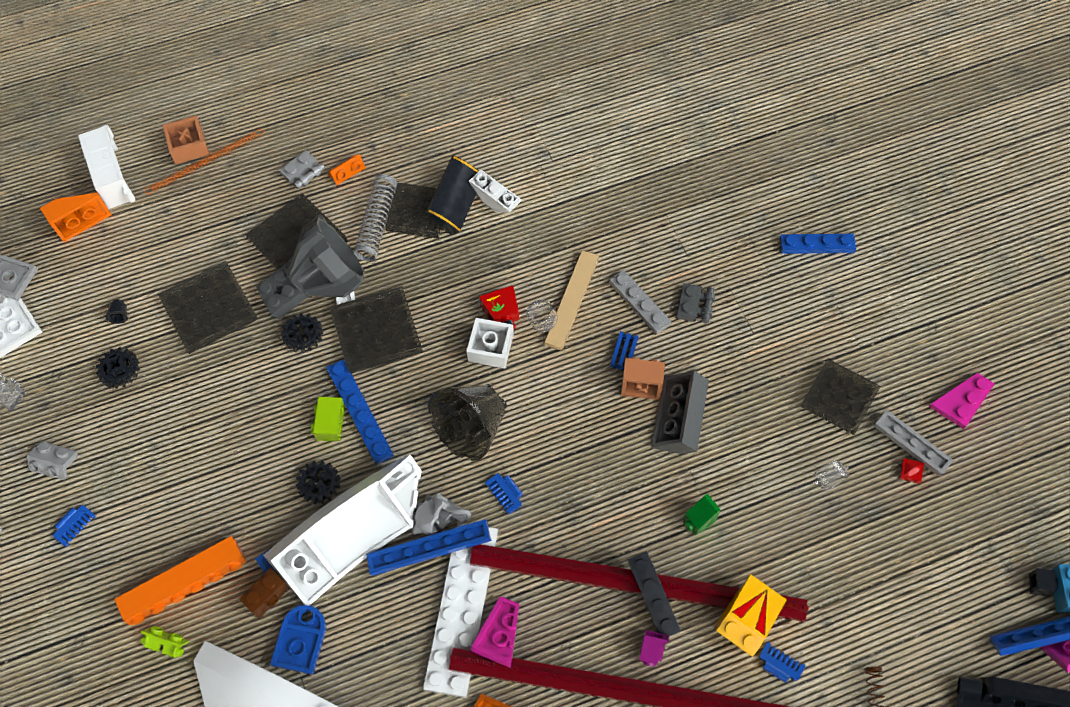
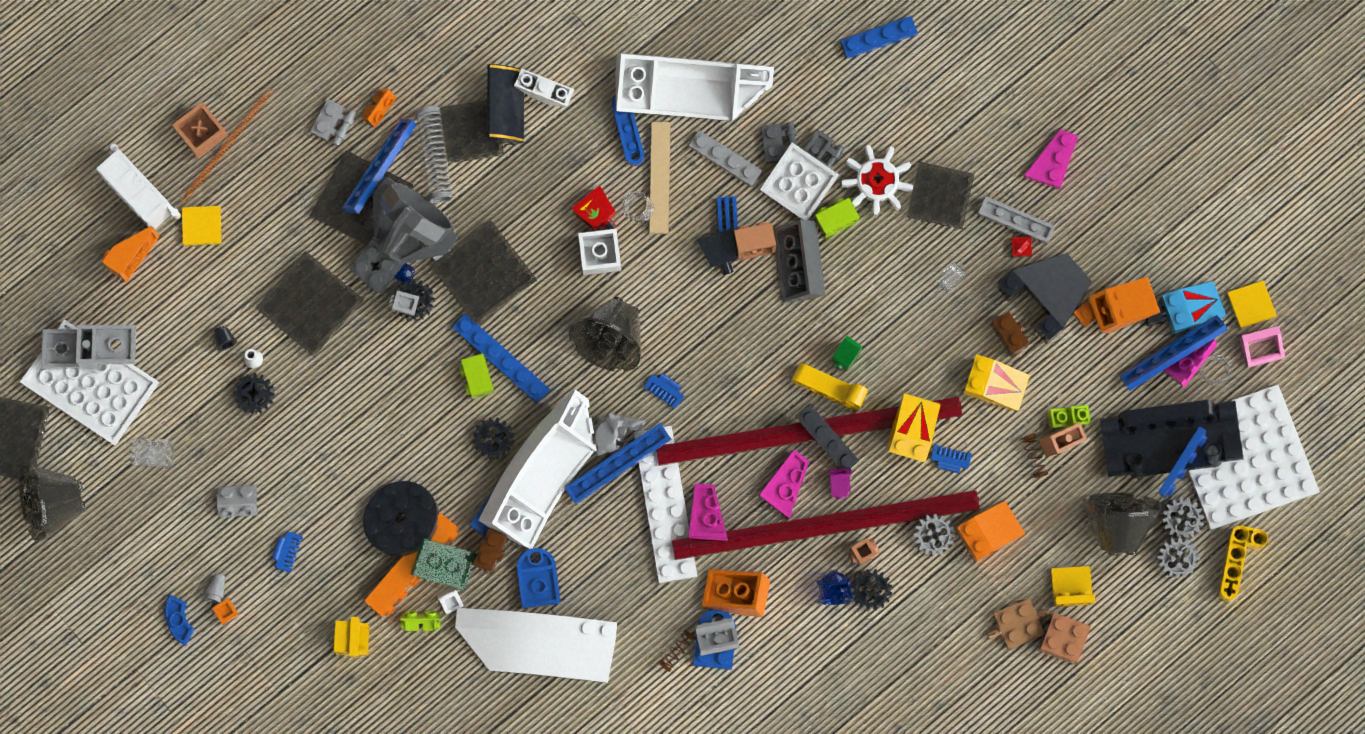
camera: 20 degrees left, 15 degrees up
none -> yellow tile [182,206,222,246]
none -> white cone [244,349,263,368]
none -> yellow plate [334,617,370,658]
none -> blue plate [342,119,417,214]
none -> black plate [363,481,439,556]
none -> light grey bracket [389,291,419,316]
none -> clear blue tile [395,263,415,283]
none -> clear green plate [410,537,477,590]
none -> white slope [437,586,464,615]
none -> blue plate [612,94,644,166]
none -> white slope [615,53,774,121]
none -> black torso [697,228,737,276]
none -> dark pink wing [758,450,809,519]
none -> white plate [760,143,839,220]
none -> yellow beam [791,363,868,411]
none -> dark grey plate [804,130,844,169]
none -> lime brick [815,198,860,239]
none -> white gear [841,145,913,217]
none -> yellow slope [963,354,1030,412]
none -> reddish brown brick [991,311,1029,357]
none -> black wedge [997,253,1092,344]
none -> nougat slope [1038,422,1087,457]
none -> lime slope [1047,405,1091,429]
none -> orange plate [1073,301,1096,328]
none -> orange slope [1089,277,1160,334]

